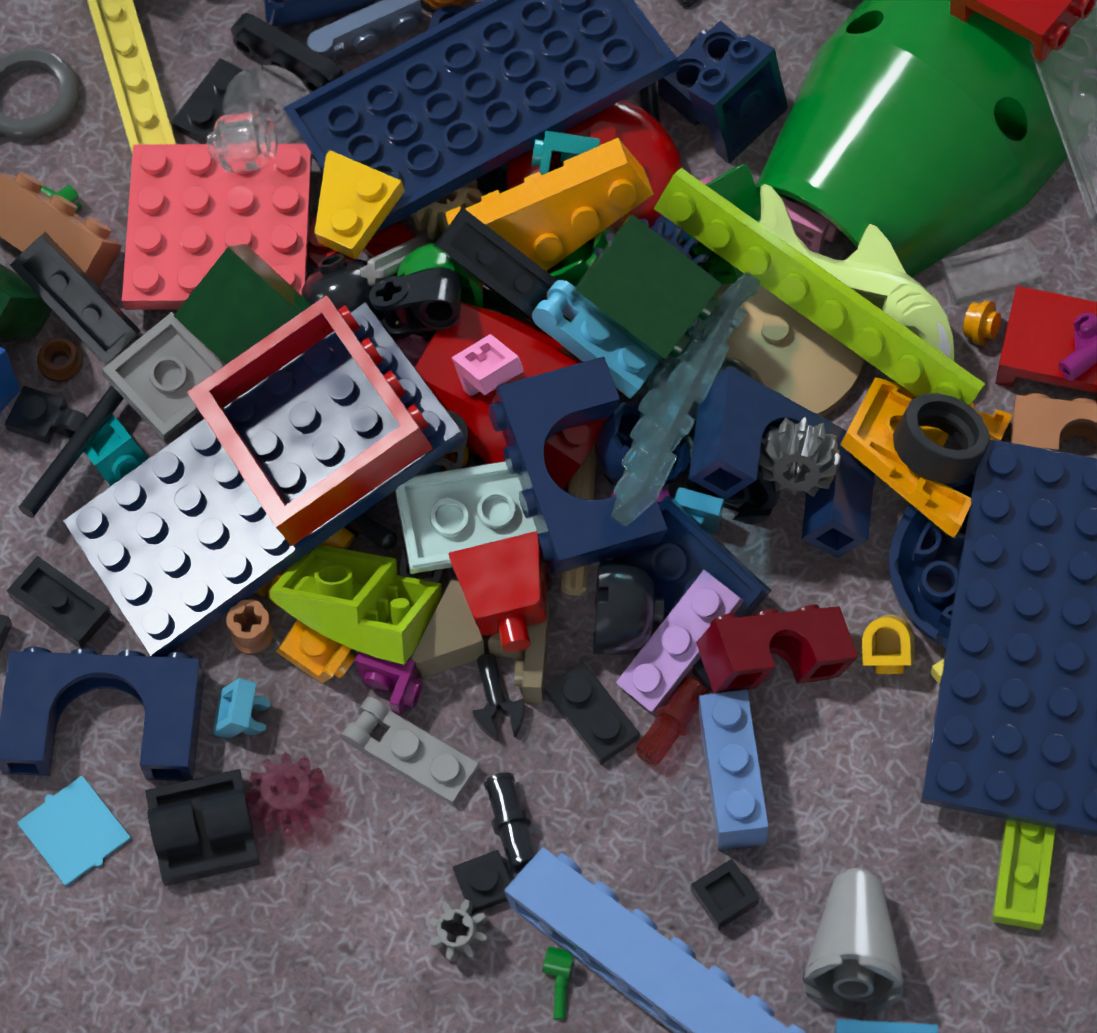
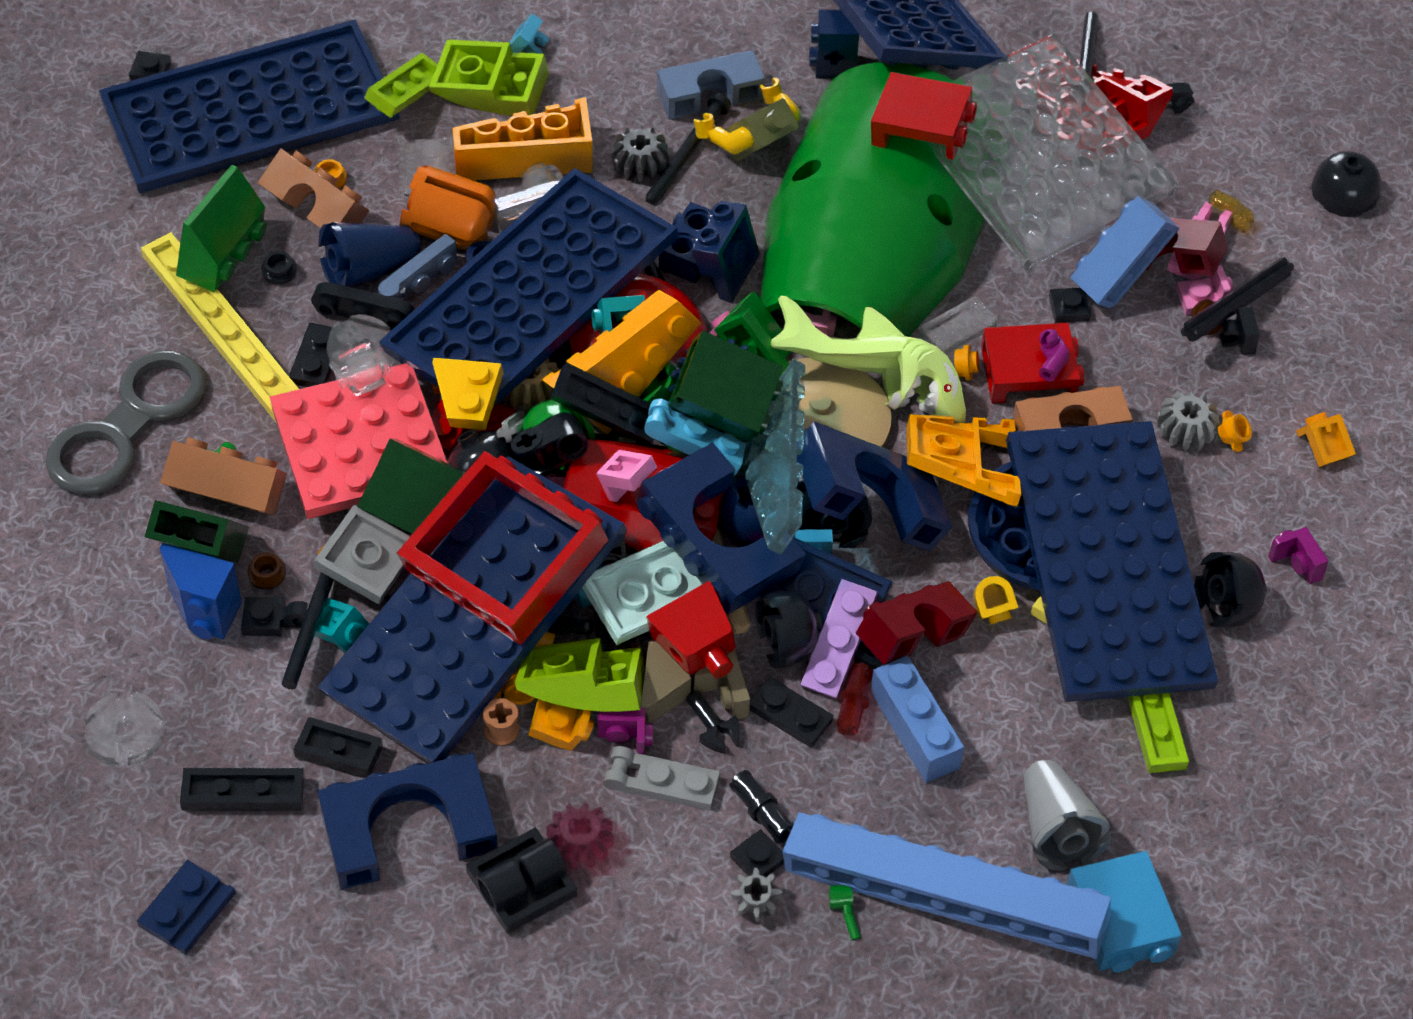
camera: 25 degrees left, 10 degrees down
black plate [10,232,141,364] -> none
medium azure piece [17,775,131,887] -> none
medium azure tile [212,678,271,738] -> none
lime plate [654,168,985,405] -> none
black plate [691,859,760,930] -> none
dark grey gear [759,416,841,498] -> none
black tyre [893,393,989,484] -> none

